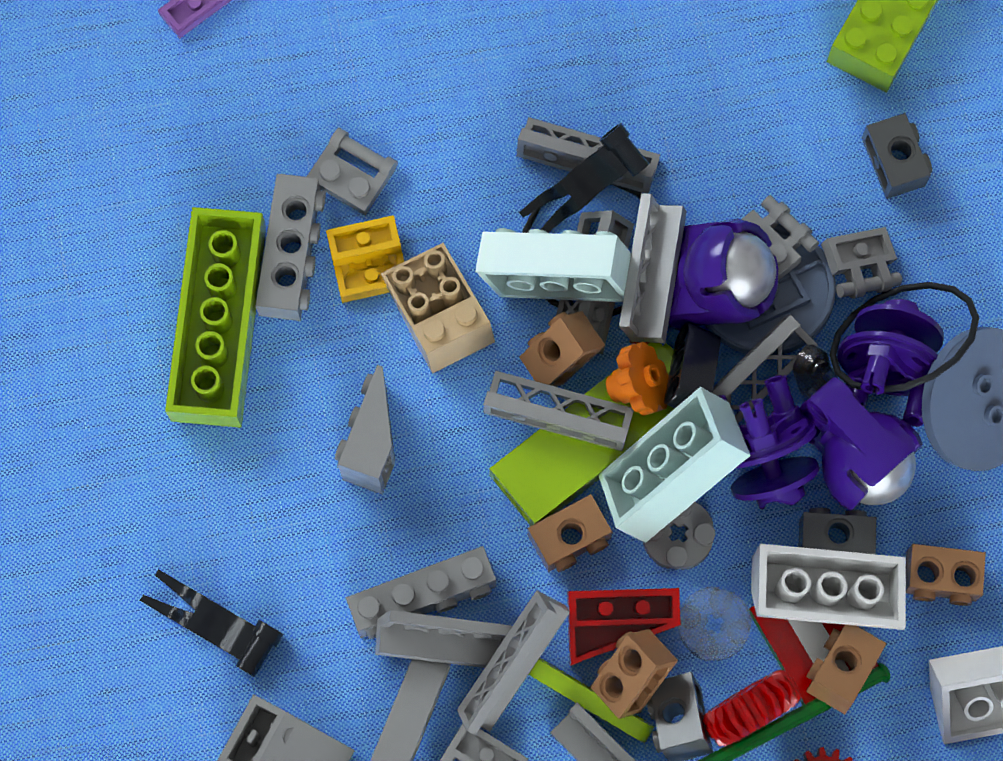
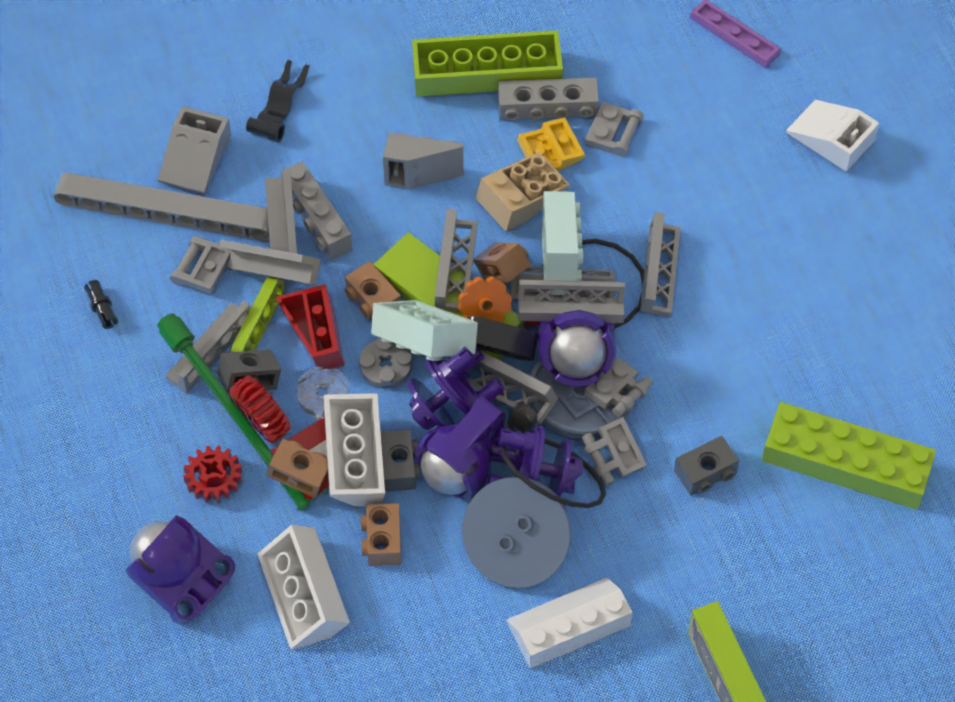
camera: 80 degrees right, 15 degrees down
black flag [519,123,649,233] -> none
medium nougat brick [591,629,678,719] -> none

